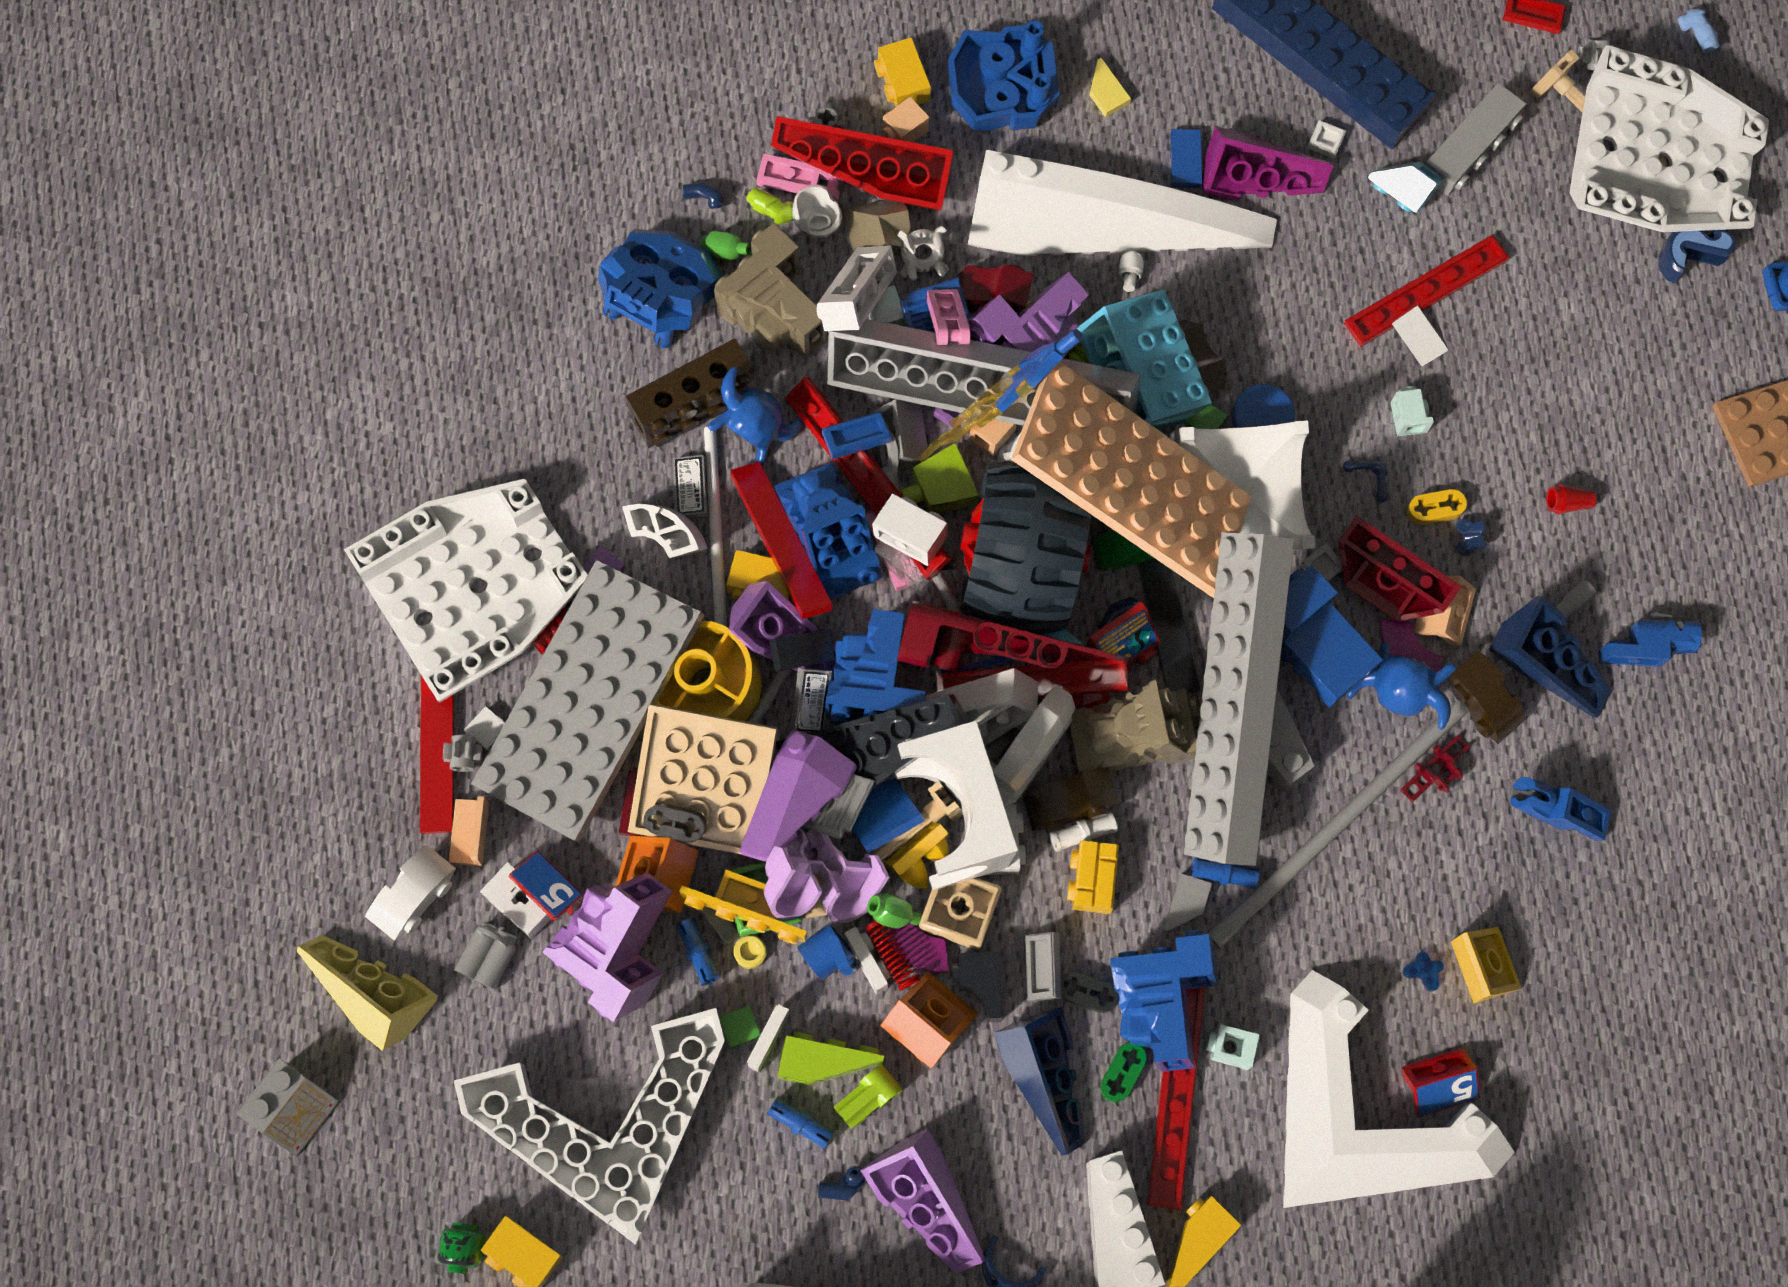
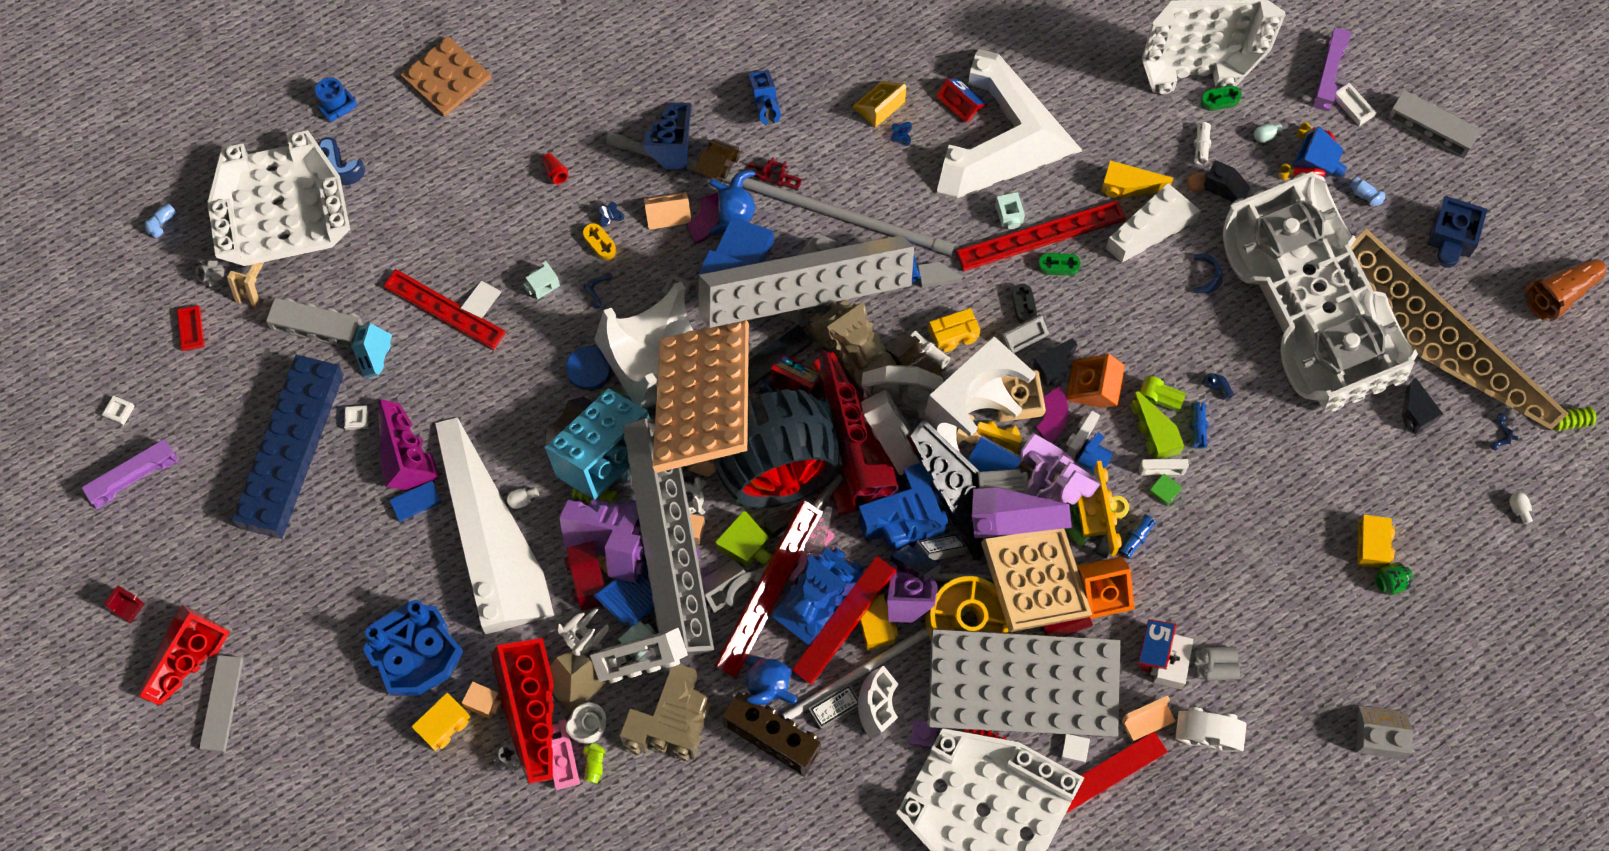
camera: 115 degrees left, 5 degrees down
light yellow wedge [297,935,438,1051] -> none
light grey gear [443,735,483,772] -> none
white wedge [454,1008,725,1245] -> none
medium lavender brick [543,872,673,1022] -> none
blue brick [598,229,723,348] -> none
black beam [644,803,707,842] -> none
dark blue arm [683,182,724,209] -> none
bright green plant [700,231,752,260] -> none
blue tile [822,411,892,459] -> none
medium lavender wedge [860,1129,985,1274] -> none
red piece [865,921,921,991] -> none
bright green plant [867,893,922,928] -> none
white brick [872,494,948,566] -> none
piece [918,329,1083,462] -> none
bright pink plate [927,289,970,345] -> none
dark blue wedge [994,1007,1085,1156] -> none
light yellow tile [1090,58,1131,117] -> none
blue brick [1110,930,1219,1072] -> none
dark red wedge [1338,515,1462,622] -> none
blue plate [1598,612,1701,667] -> none

